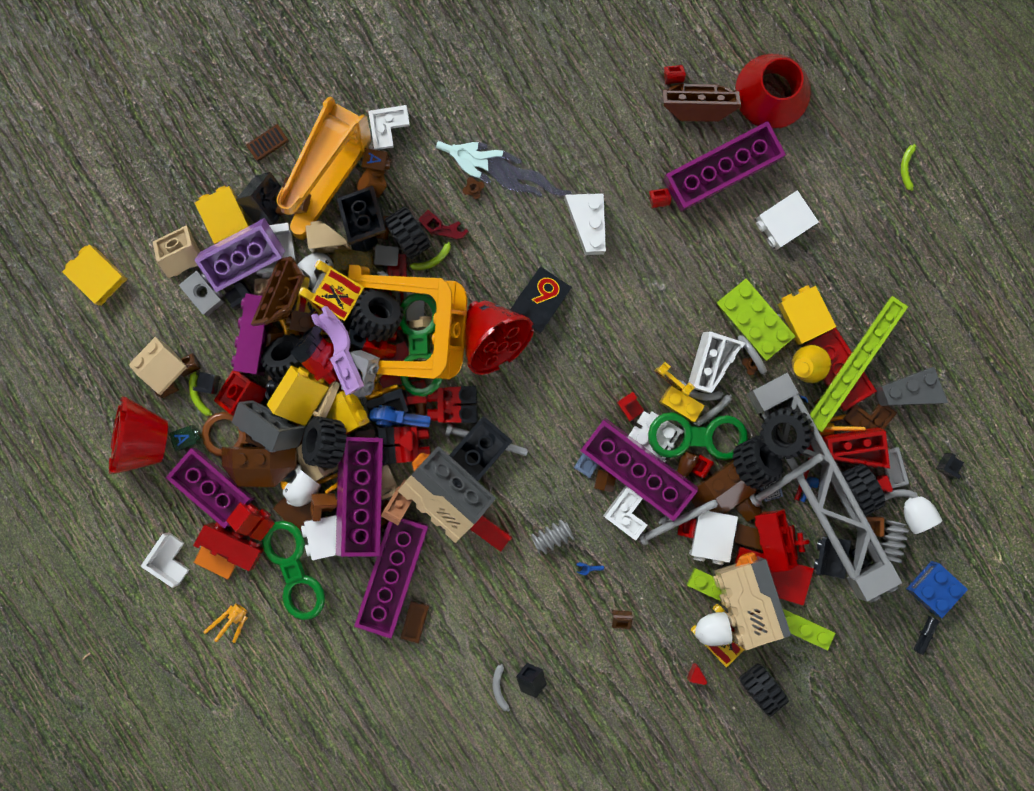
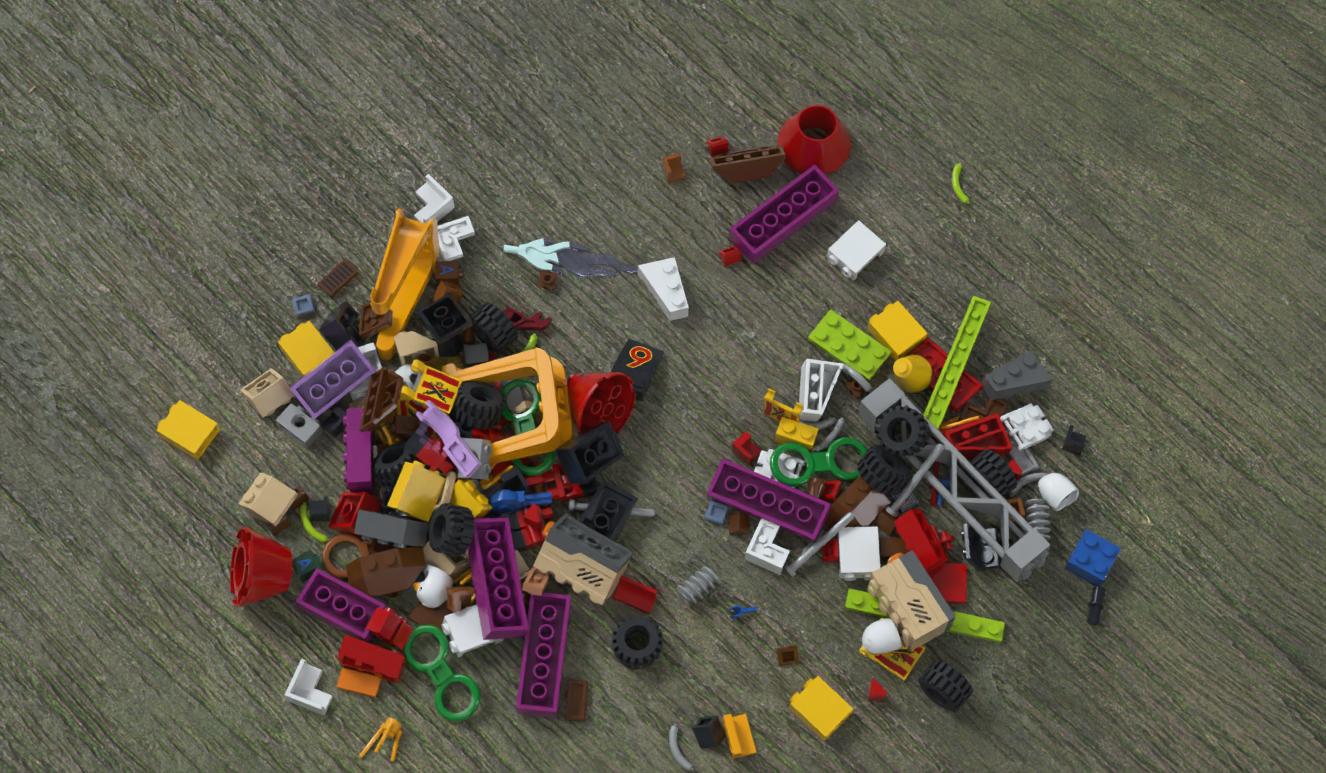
camera: 10 degrees left, 20 degrees down
none -> sand blue tile [292,294,315,318]
none -> white panel [414,174,455,224]
none -> reddish brown plate [414,354,436,369]
none -> black slope [555,421,624,484]
none -> black tyre [612,614,663,669]
none -> dark orange panel [662,153,685,183]
none -> light orange panel [722,714,757,759]
none -> yellow brick [789,676,853,742]
none -> white plate [1000,404,1054,451]

